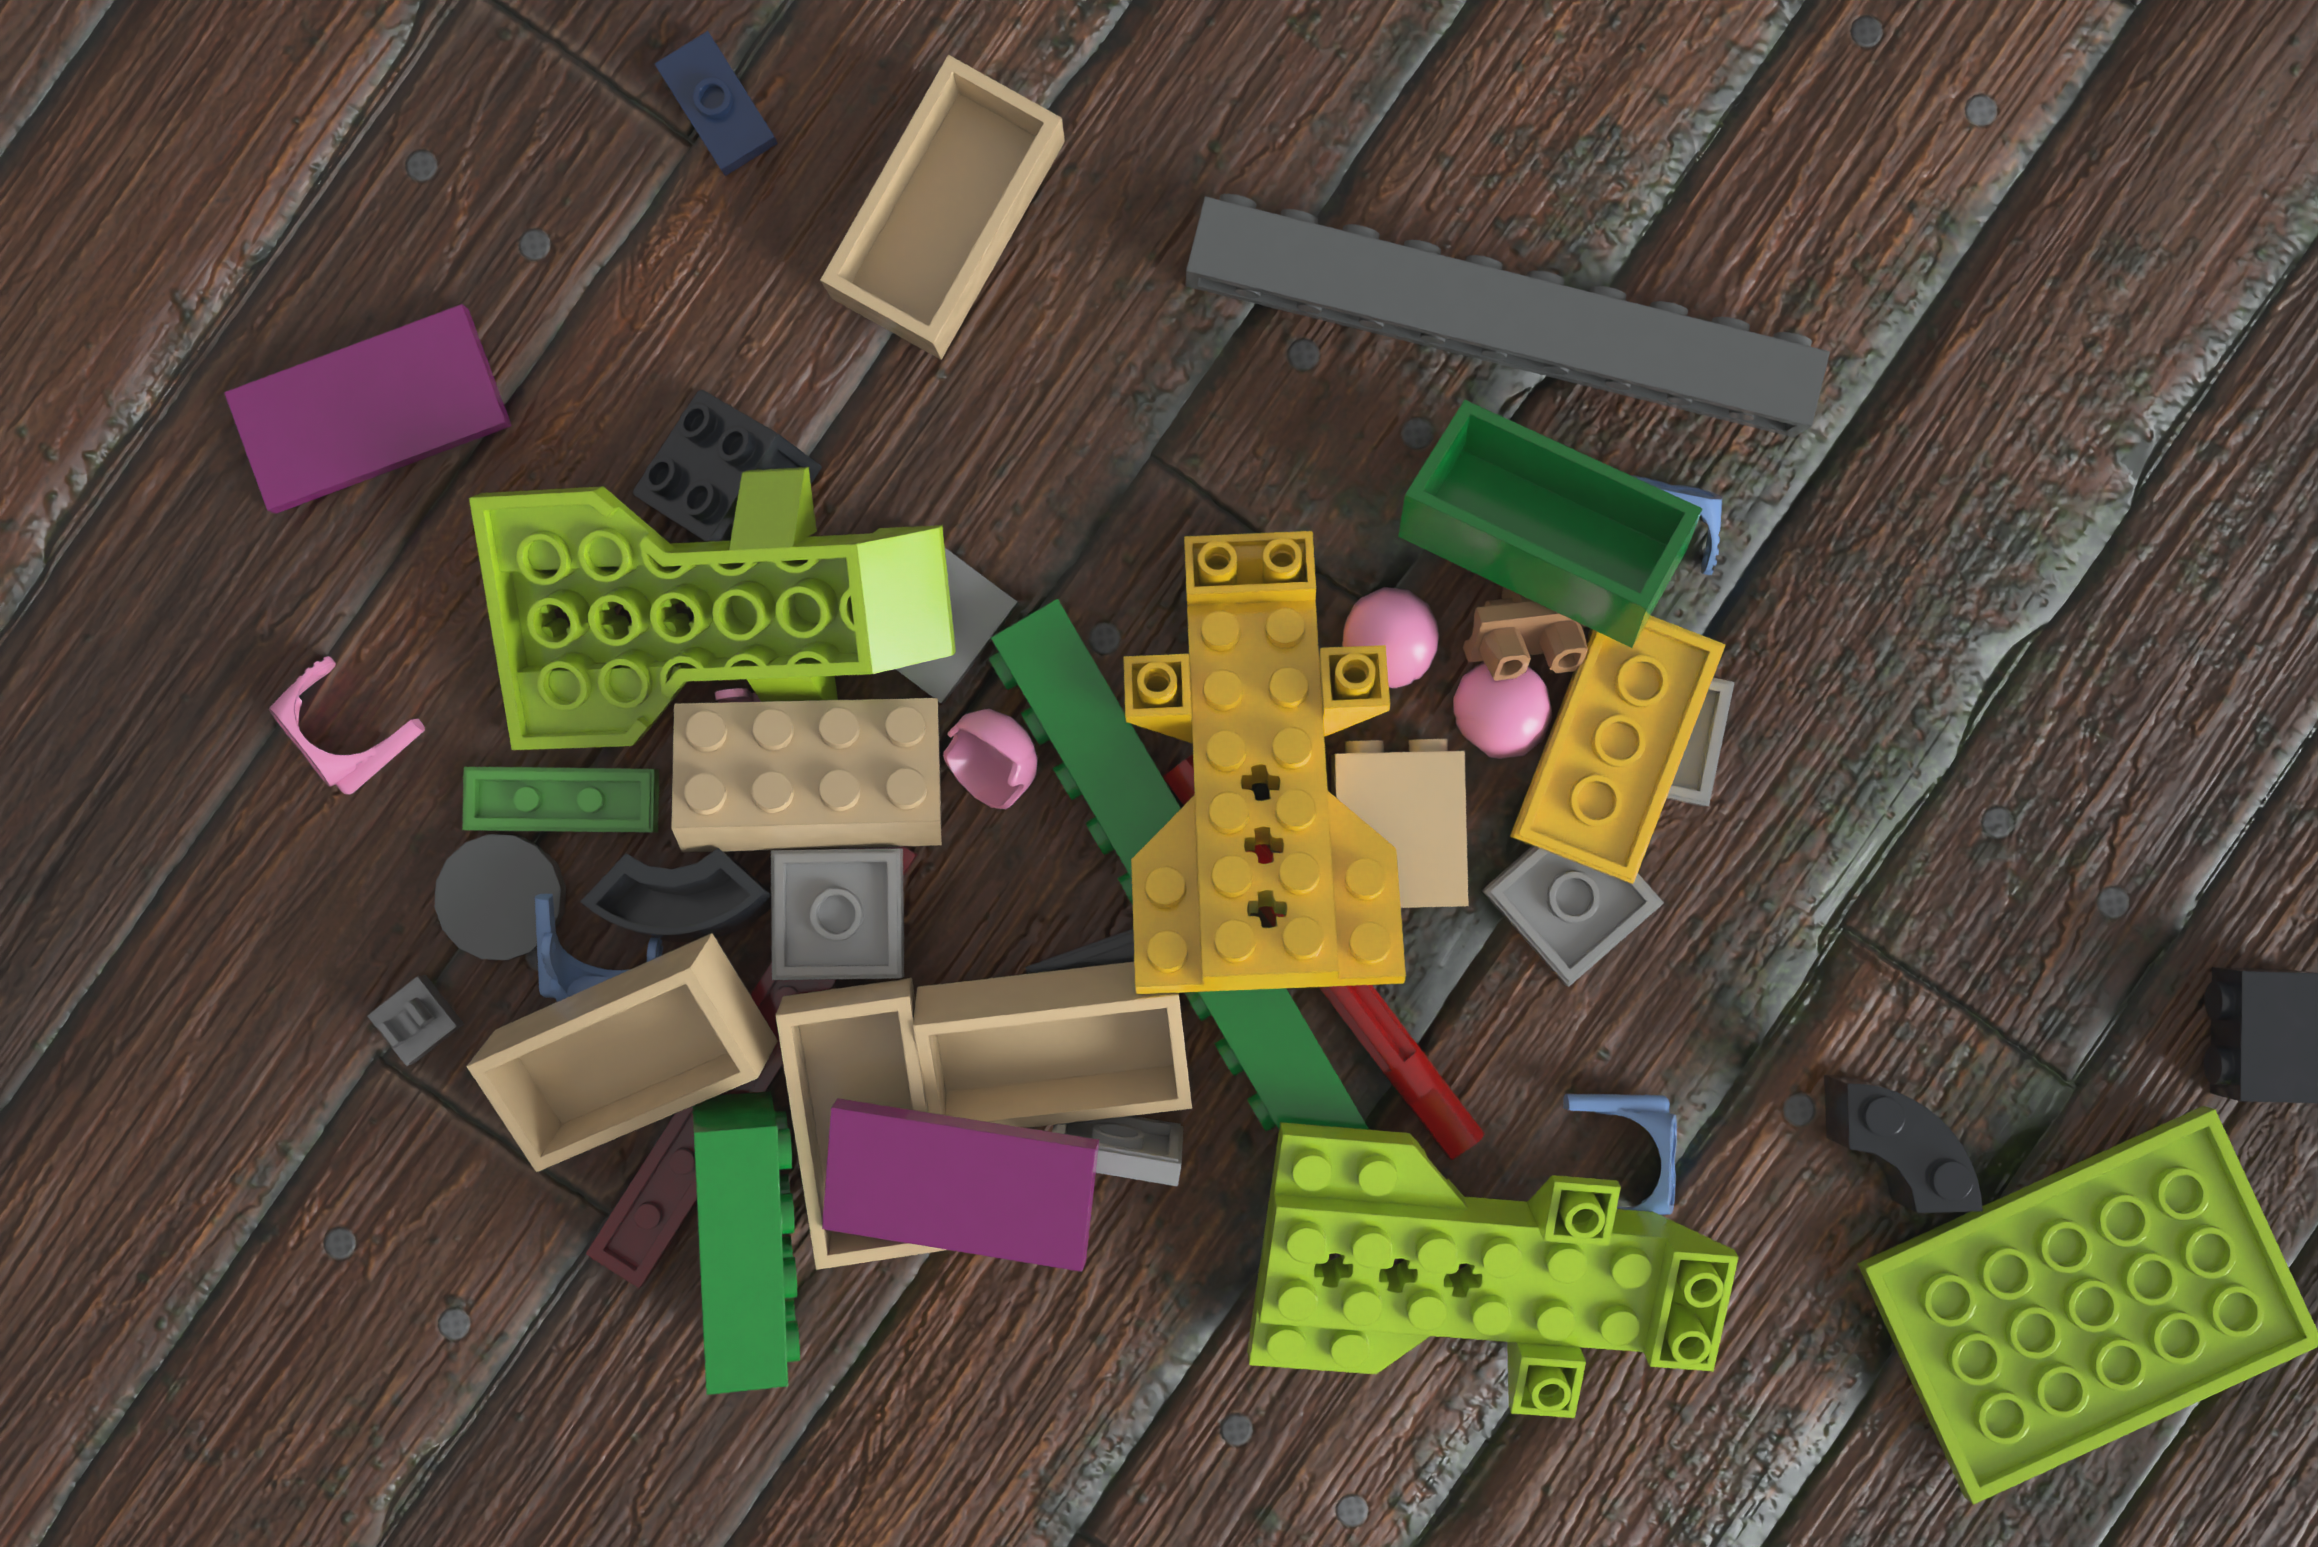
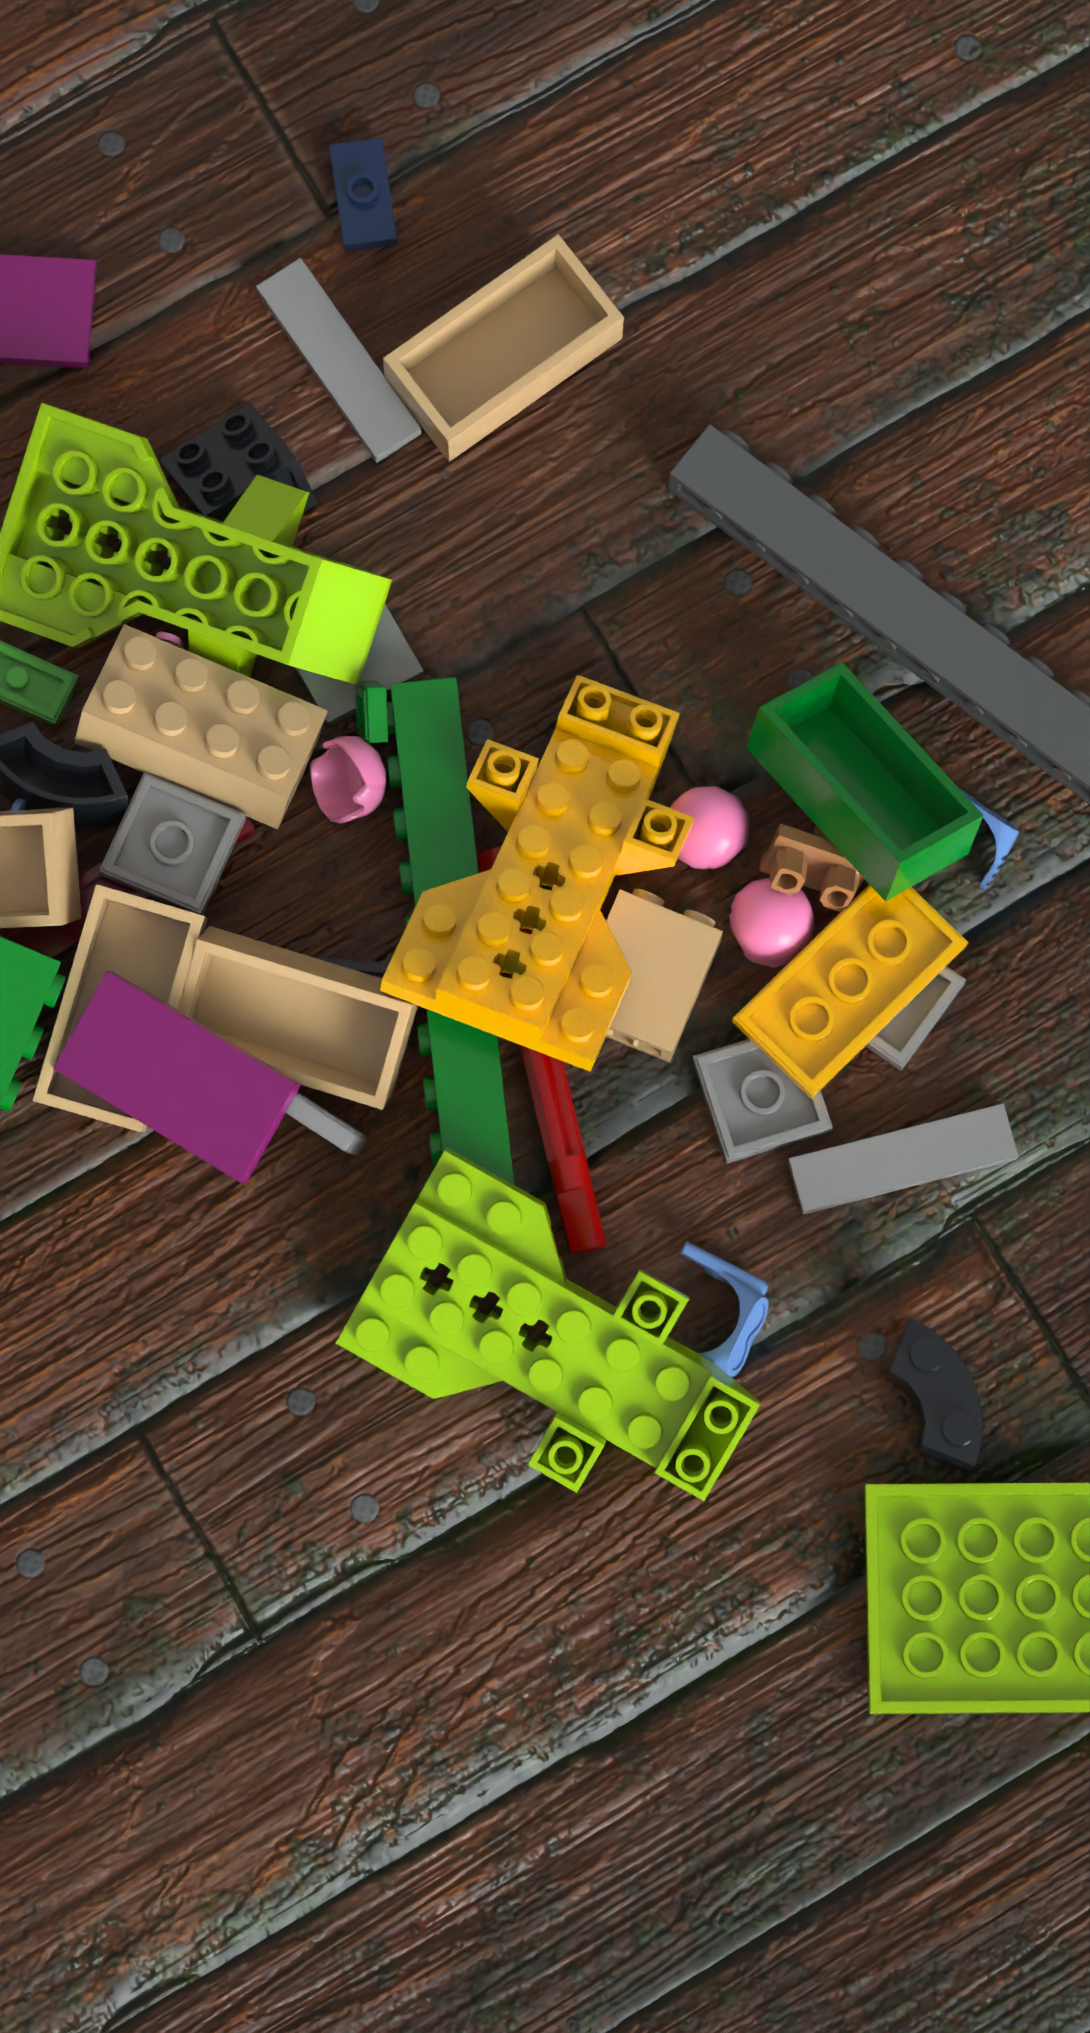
camera: 20 degrees right, 10 degrees down
none -> light grey tile [256,258,421,463]
none -> green tile [355,681,388,743]
none -> light grey tile [788,1103,1019,1215]

